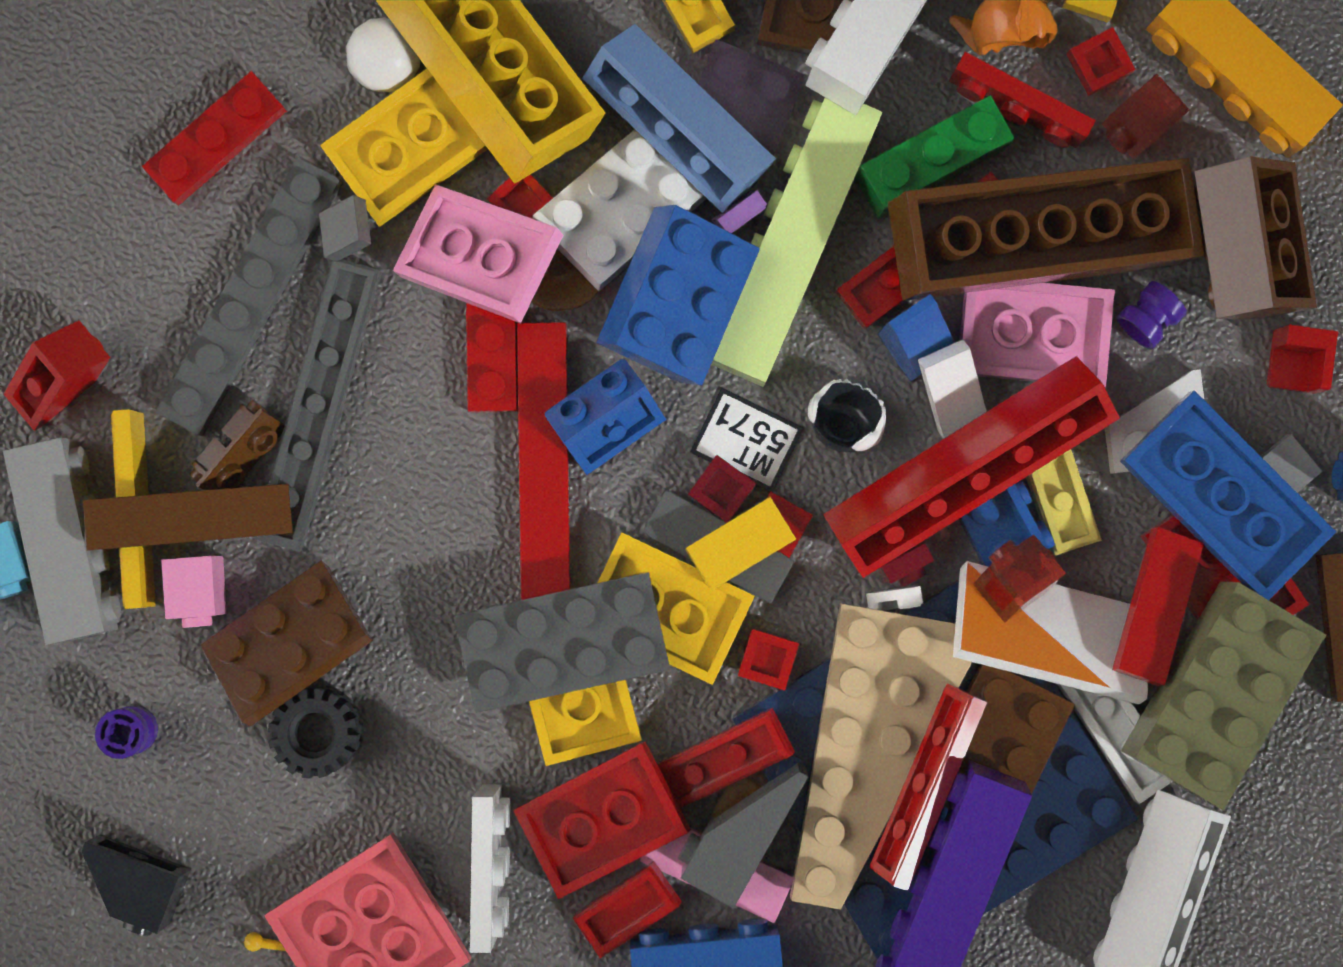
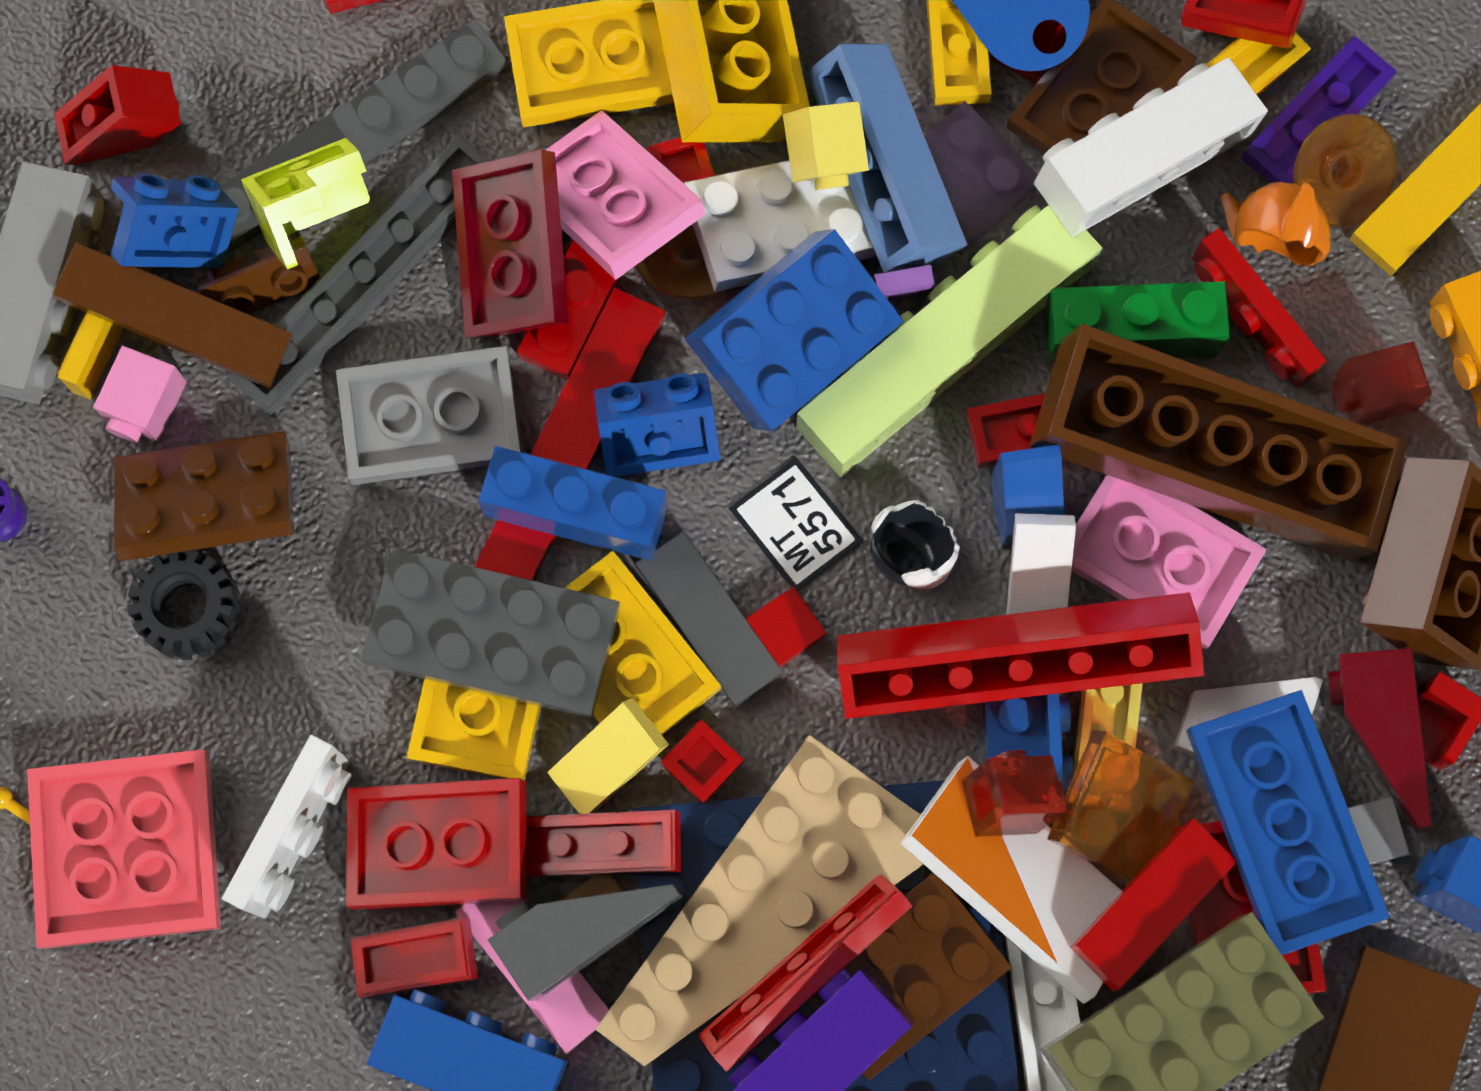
camera: 30 degrees right, 10 degrees down
dark grey tile [319,195,371,262] -> none
yellow tile [685,497,796,591] -> none
dark red plate [688,455,756,523] -> none
white tile [866,585,923,611] -> none
dark red plate [877,543,935,587] -> none
red plate [1066,27,1136,96] -> none
dark purple wheel [1116,281,1187,350] -> none
none -> blue bracket [111,173,239,268]
none -> neon yellow panel [241,138,370,269]
none -> light grey plate [336,346,521,485]
none -> dark red plate [452,149,569,340]
none -> blue brick [478,446,668,561]
none -> light yellow tile [547,698,669,814]
none -> light yellow brick [783,101,869,191]
none -> clear orange plate [1047,730,1194,883]
none -> dark red slope [1327,648,1432,833]

